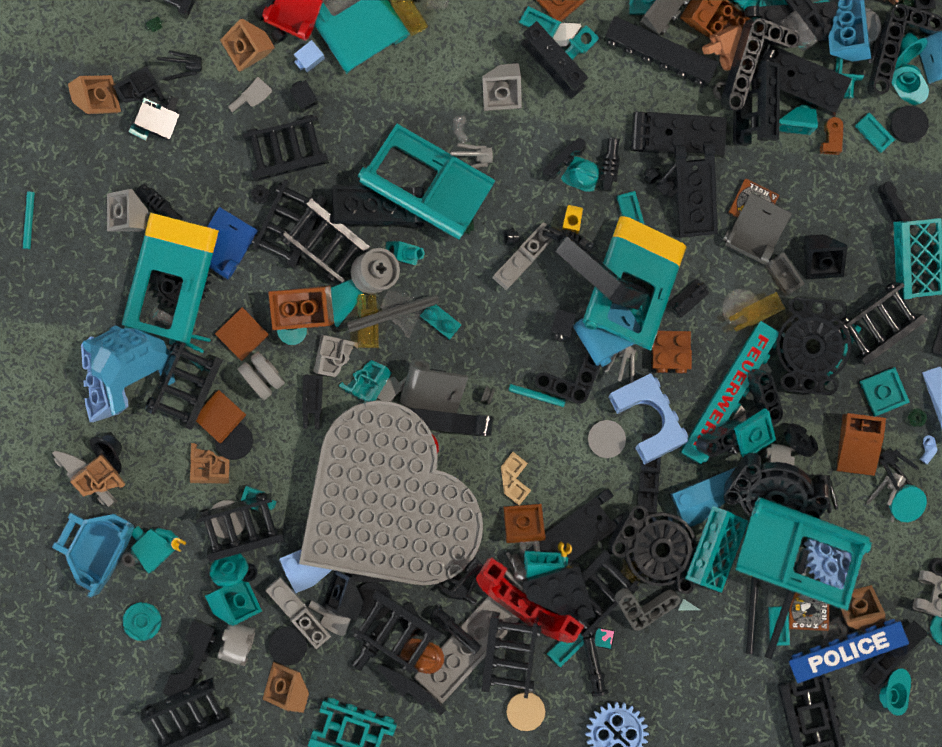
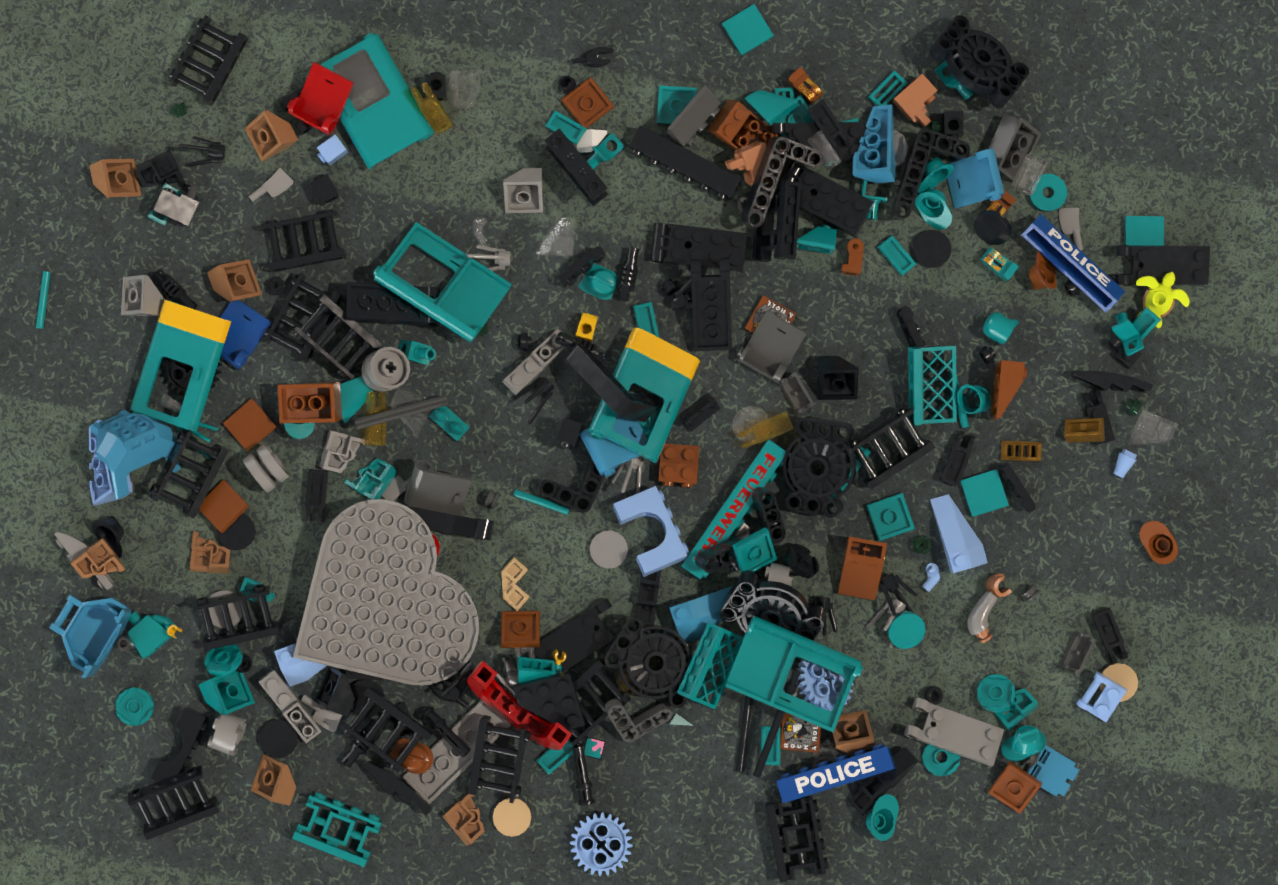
camera: 10 degrees right, 0 degrees up
none -> medium nougat slope [207,259,262,302]
none -> medium nougat slope [442,794,485,845]
none -> black plant [511,377,554,425]
none -> clear slope [537,218,575,257]

